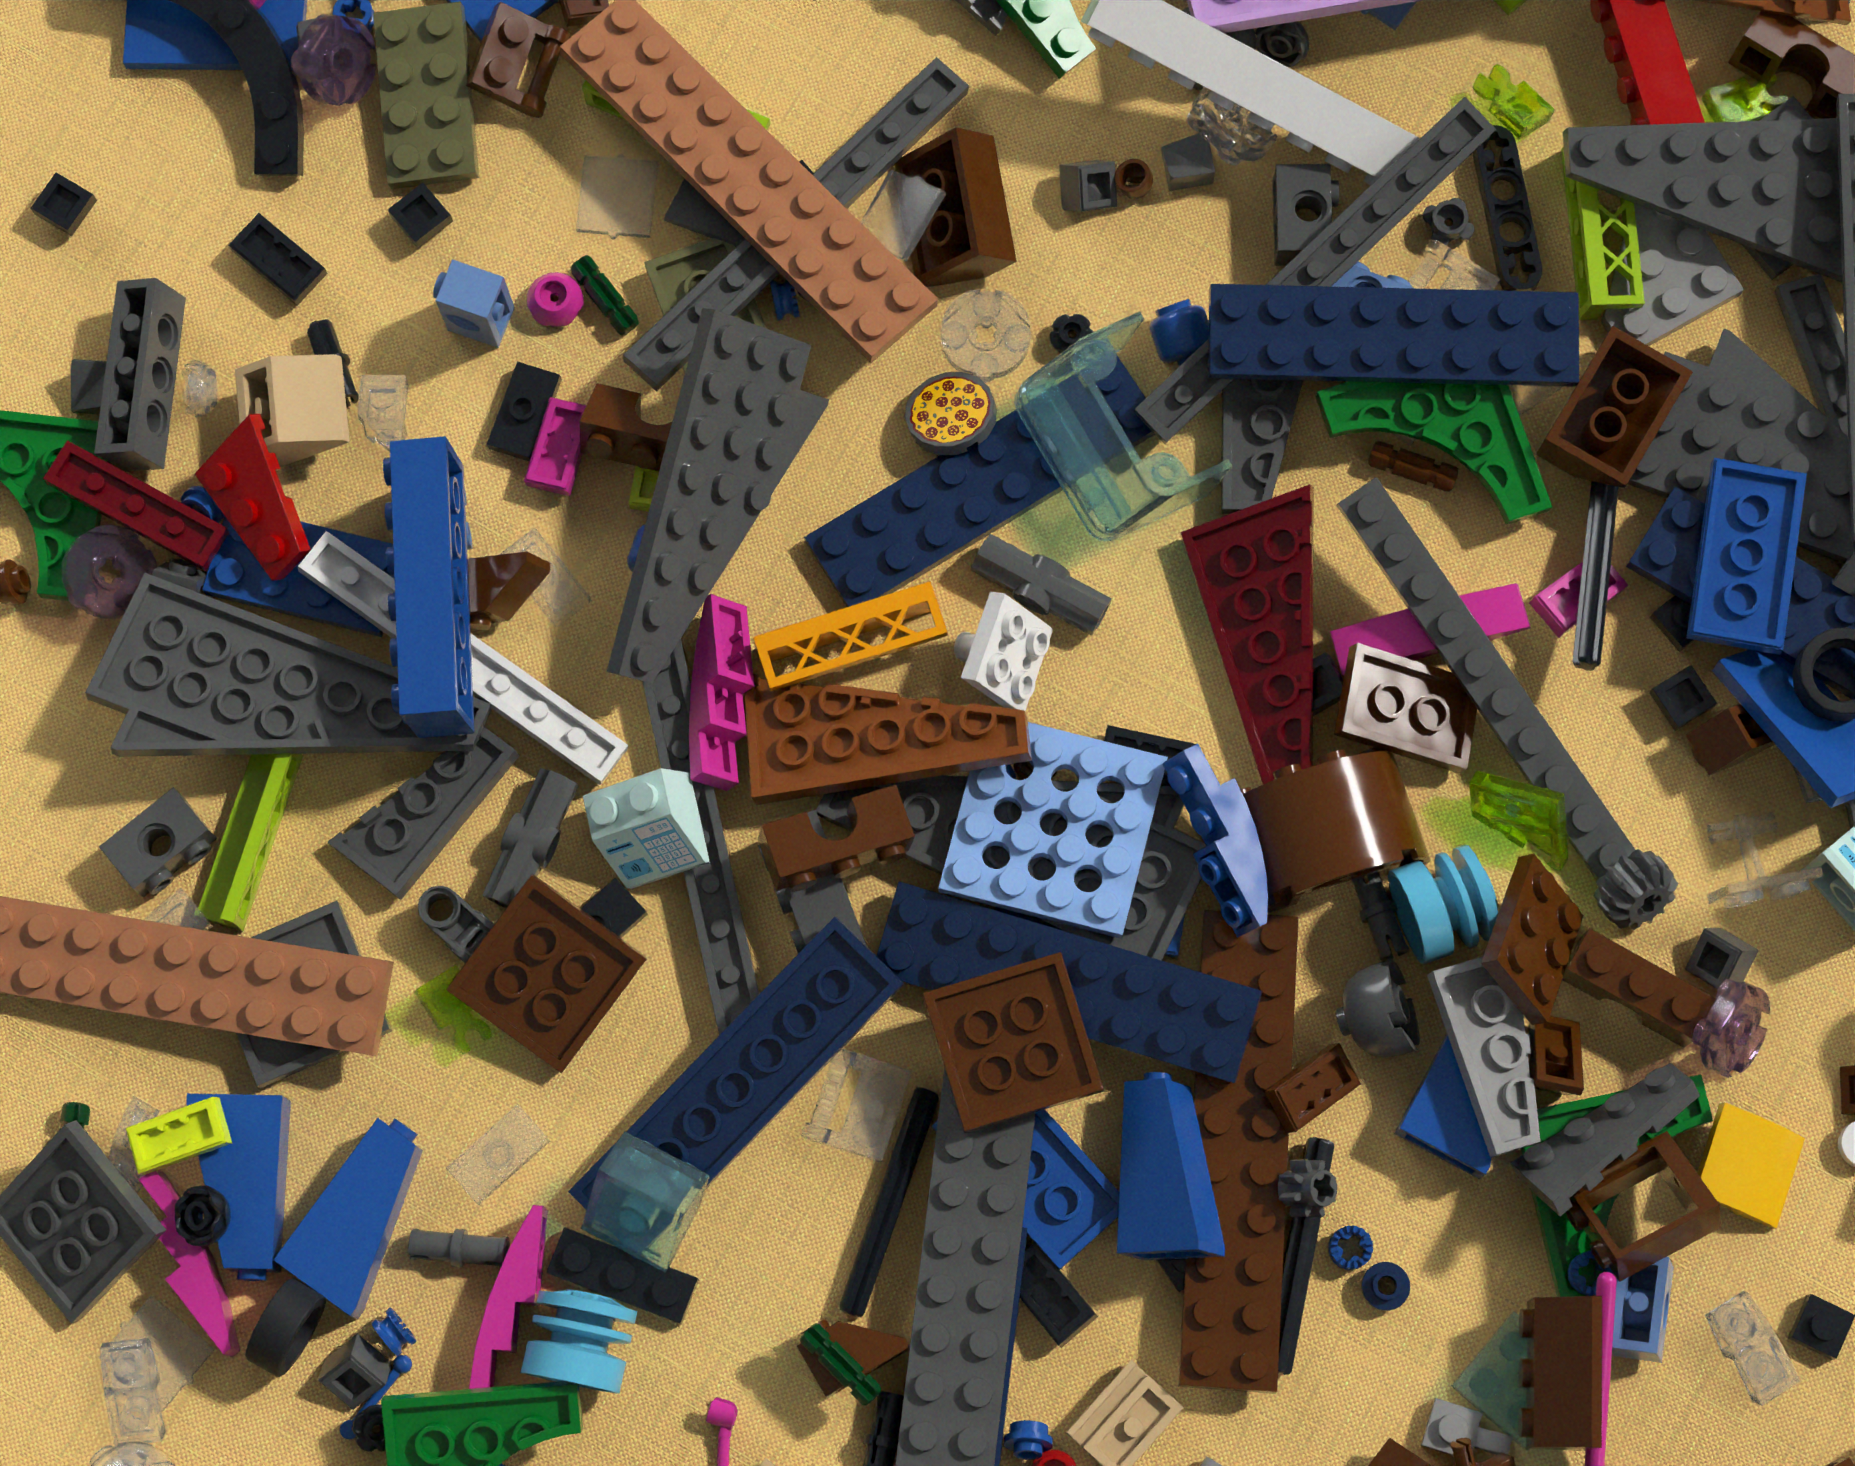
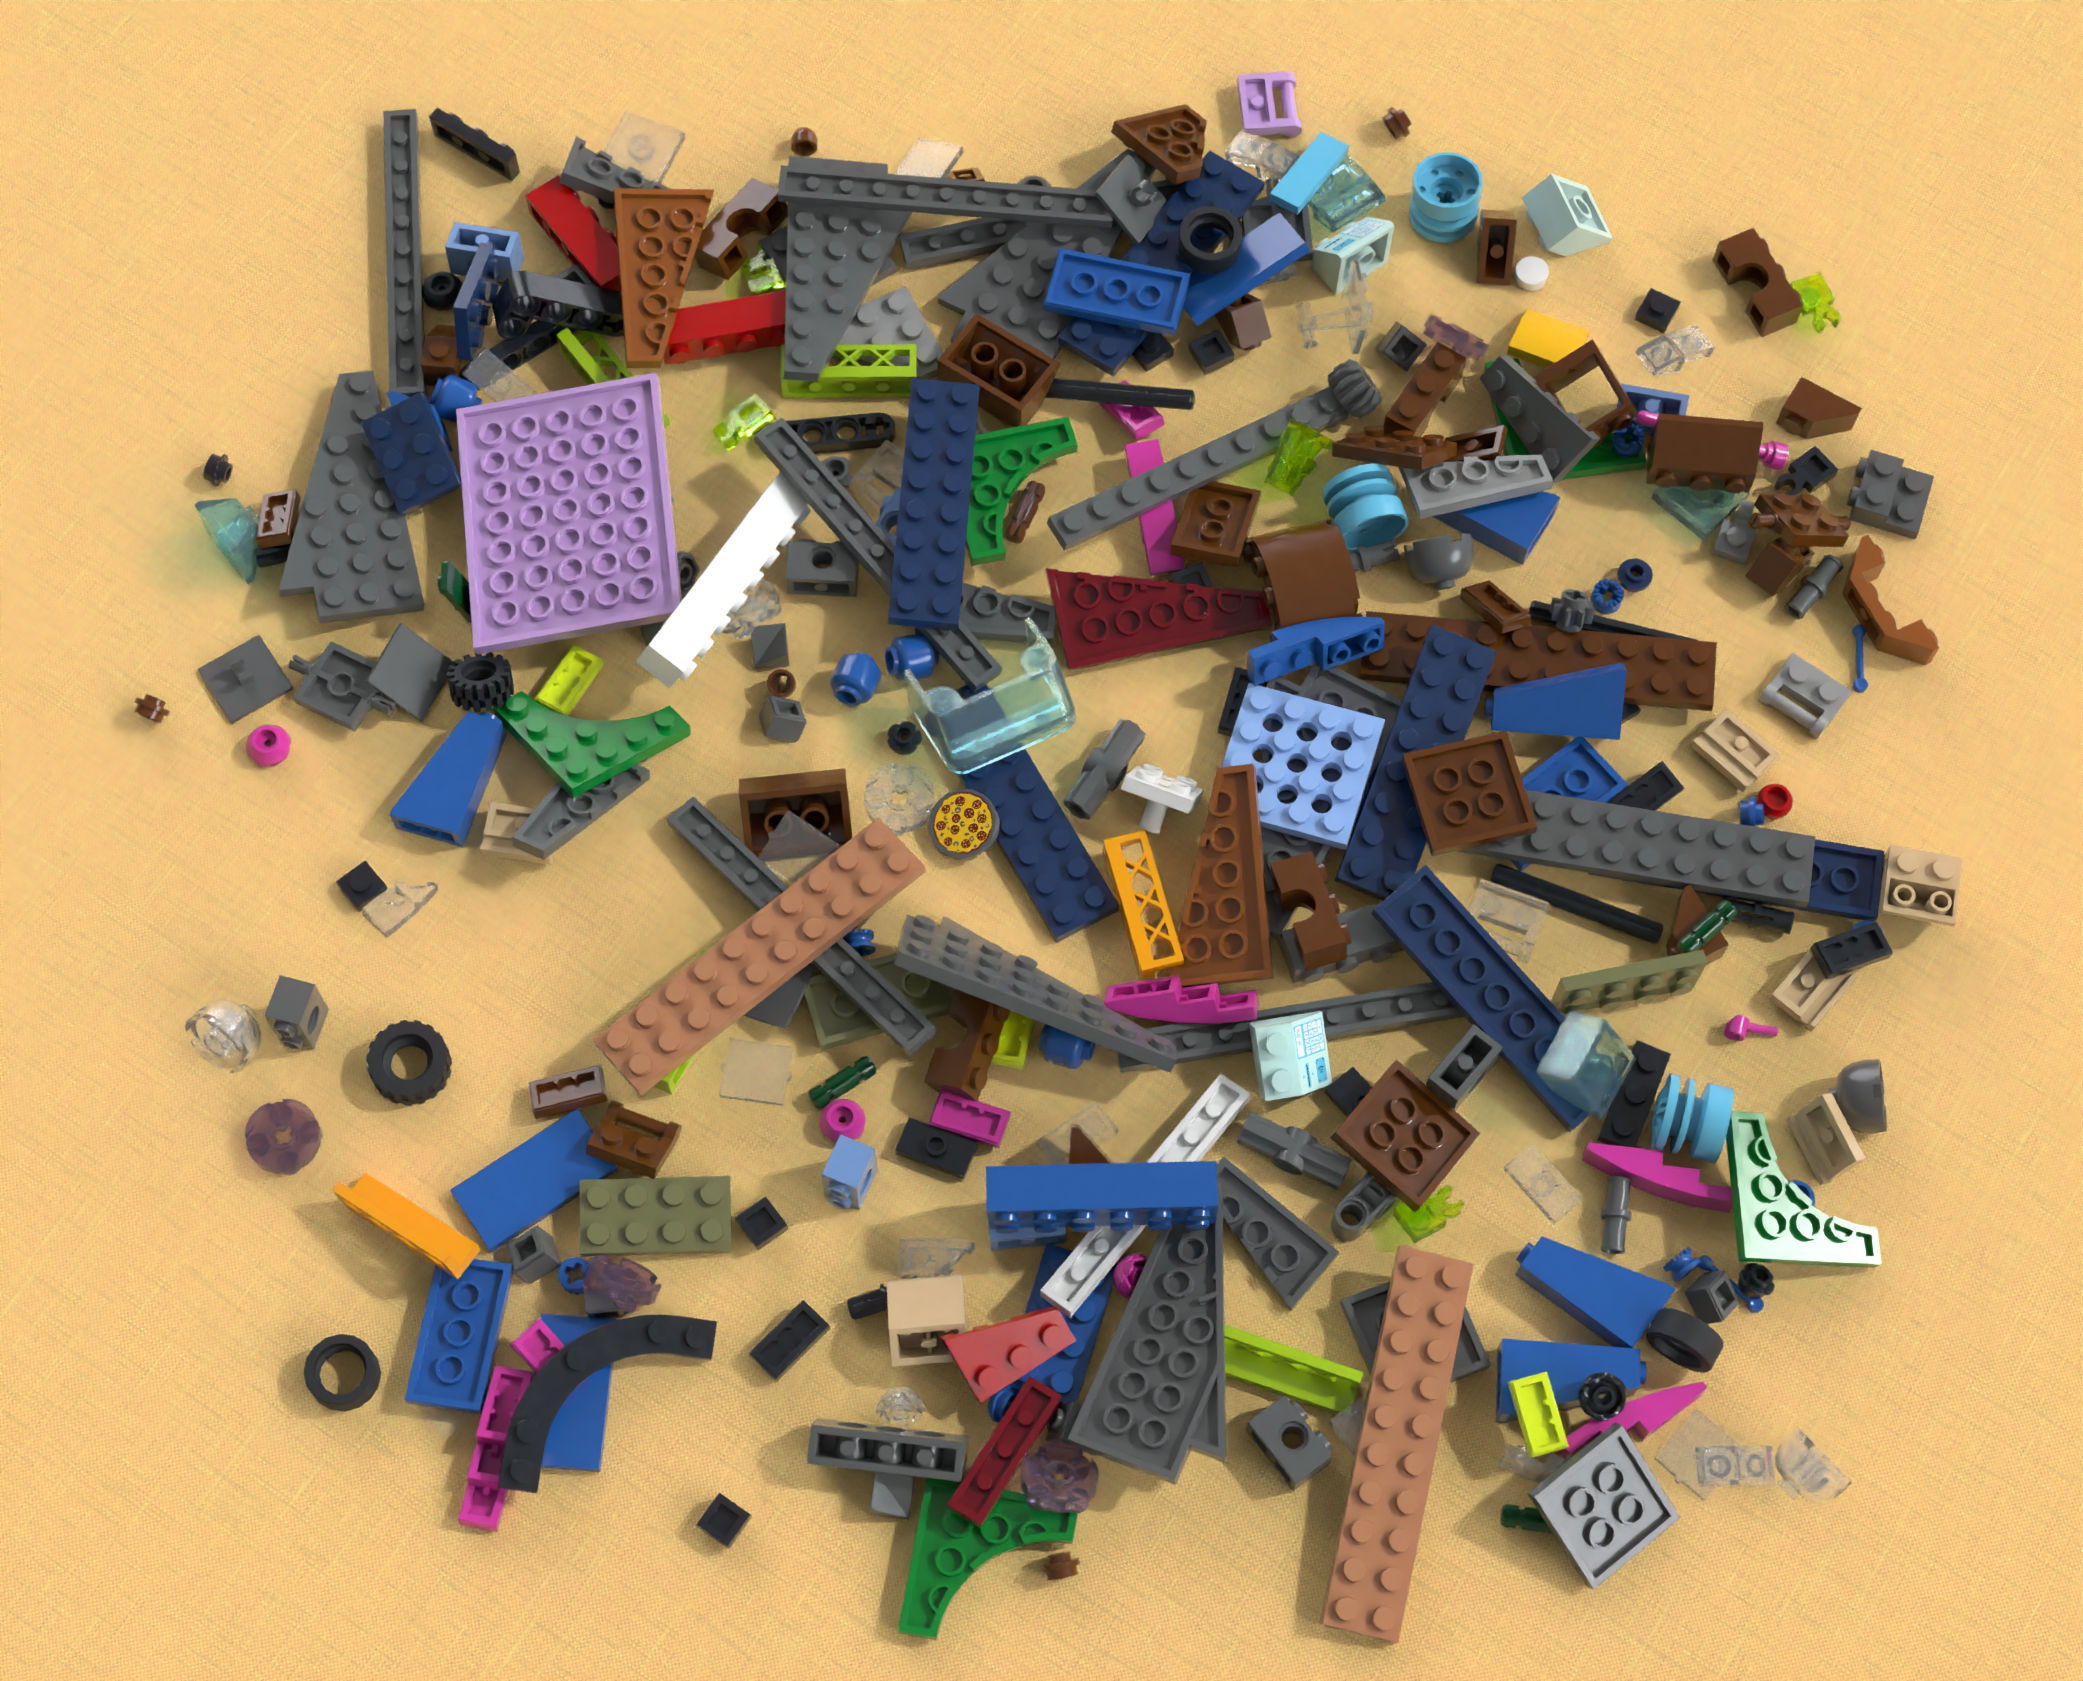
camera: 90 degrees left, 10 degrees down
none -> blue head [830,652,881,706]
none -> dark pink plate [1113,1253,1147,1300]
none -> dark grey brick [1426,1025,1503,1111]
none -> olive plate [1551,949,1707,1018]

